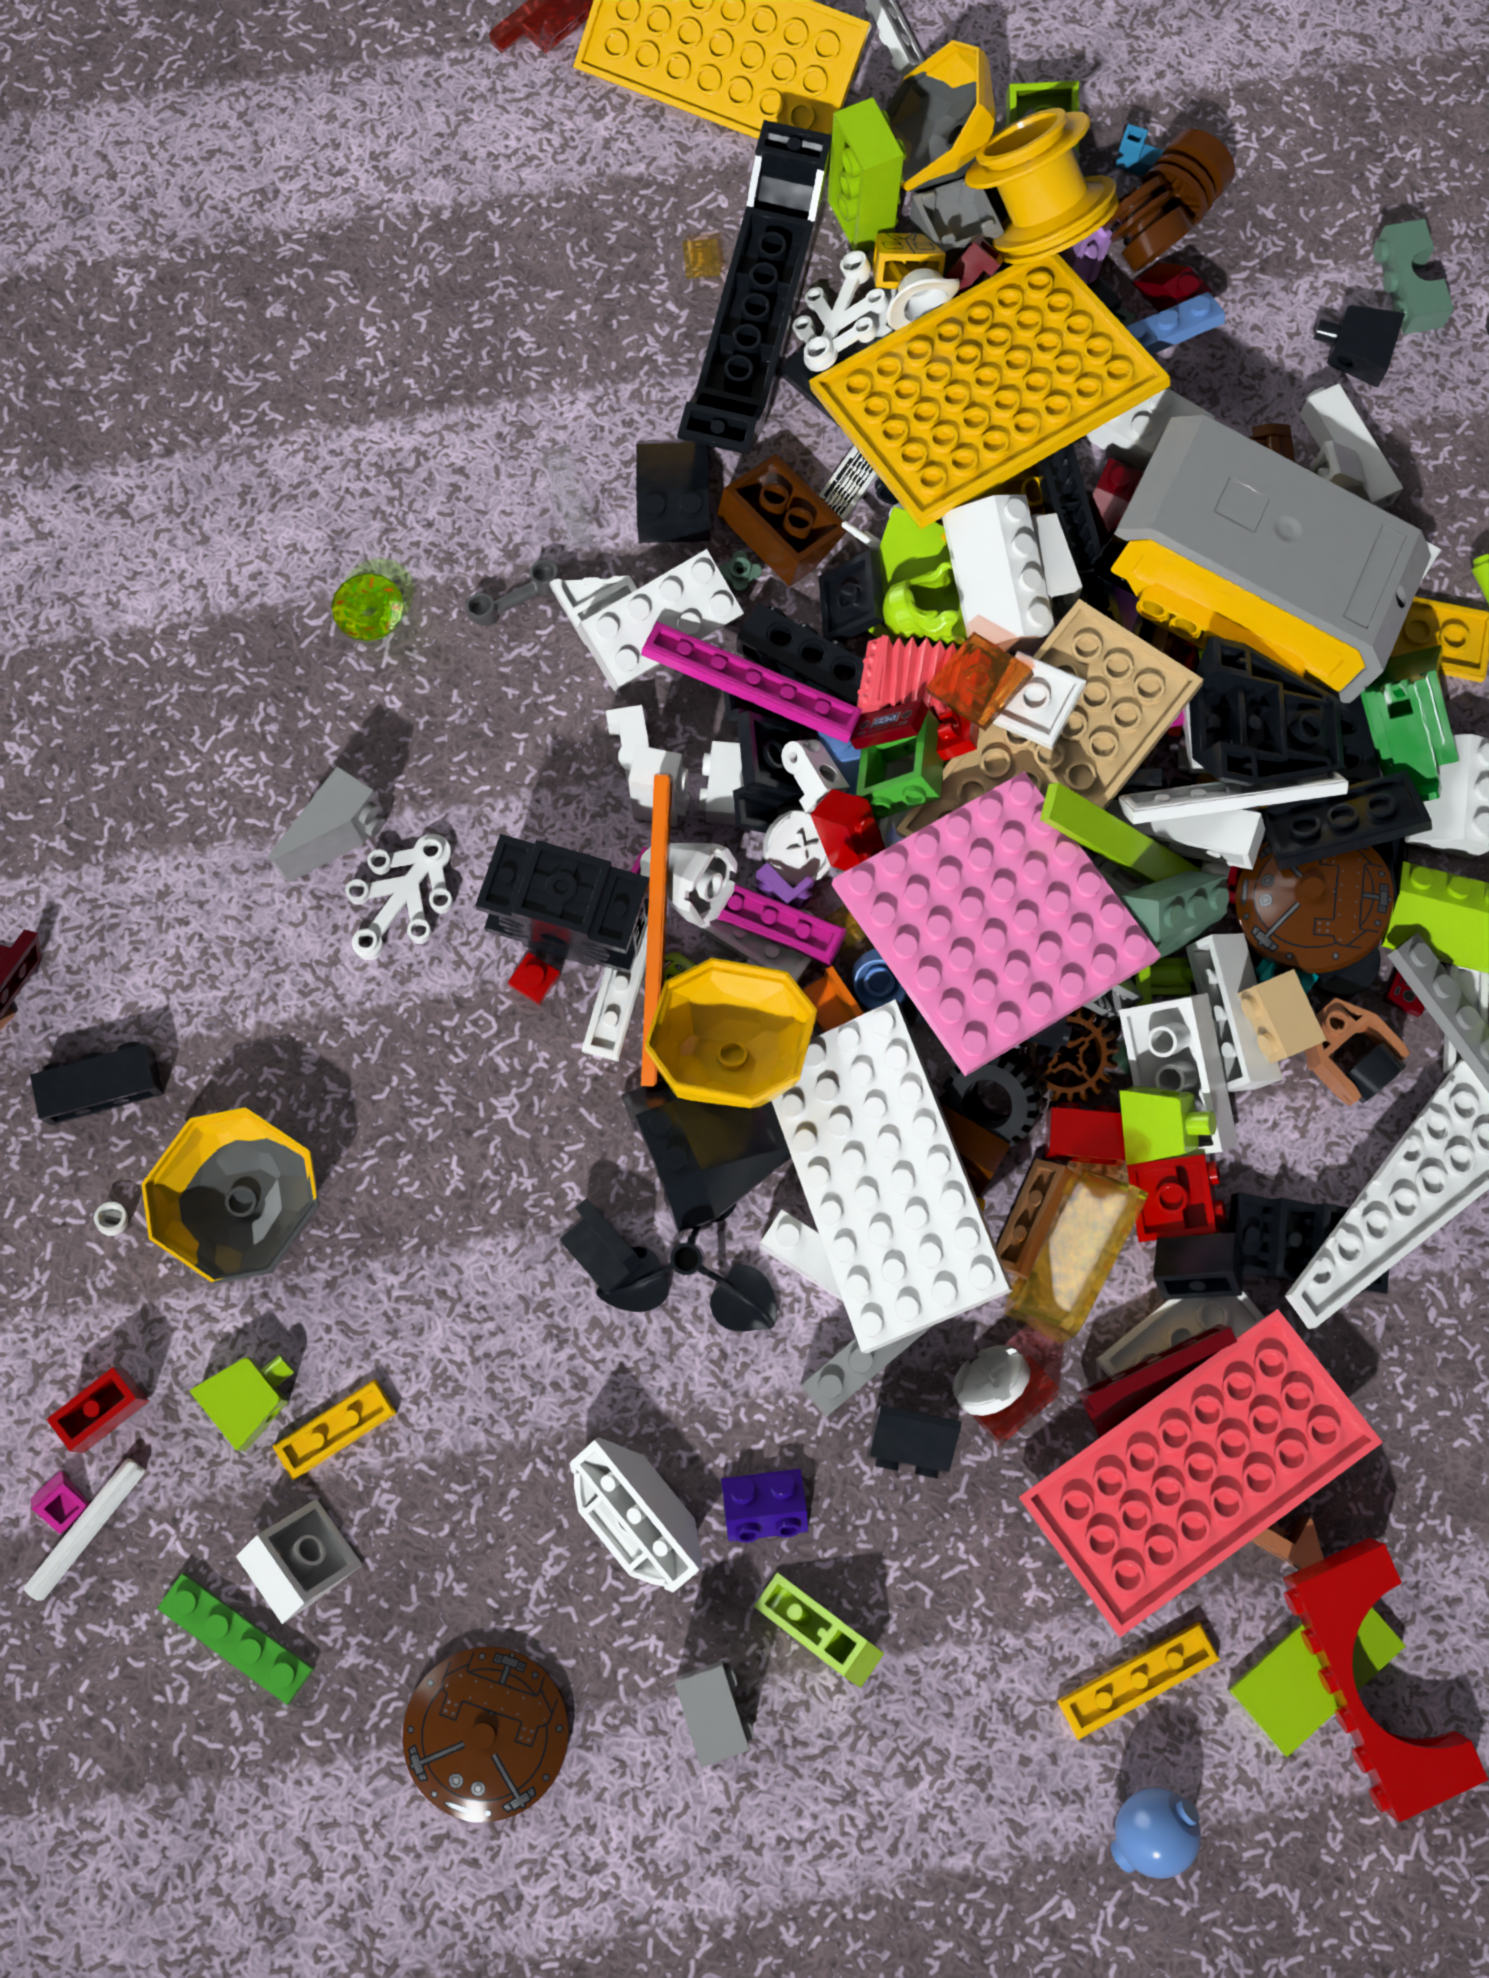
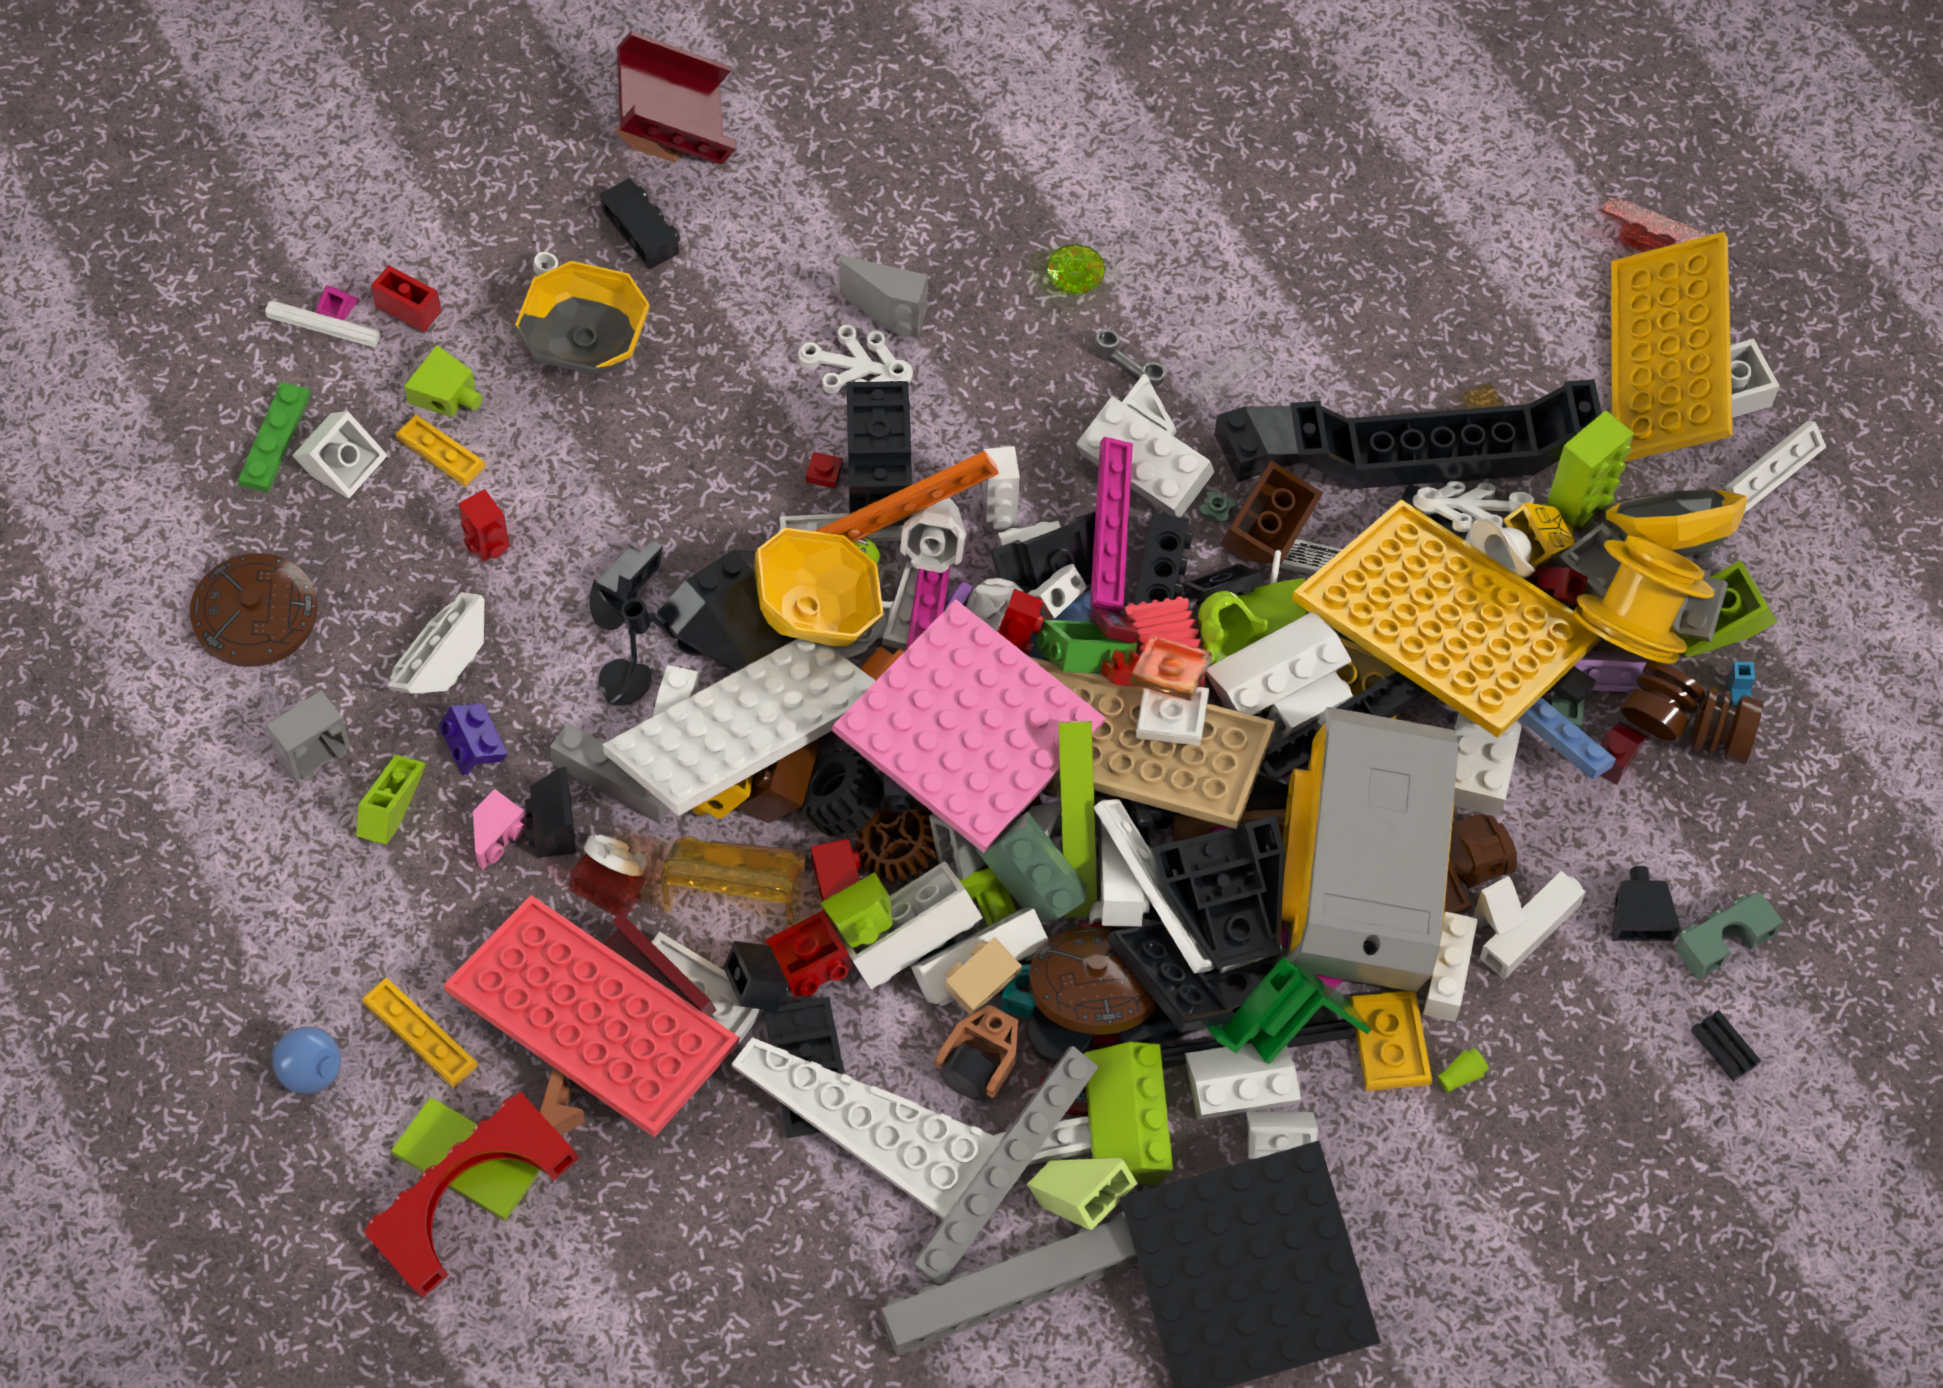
camera: 70 degrees right, 15 degrees down
white leg [606,705,649,779] -> none
none -> red brick [458,489,510,562]
none -> bright pink slope [473,789,527,870]

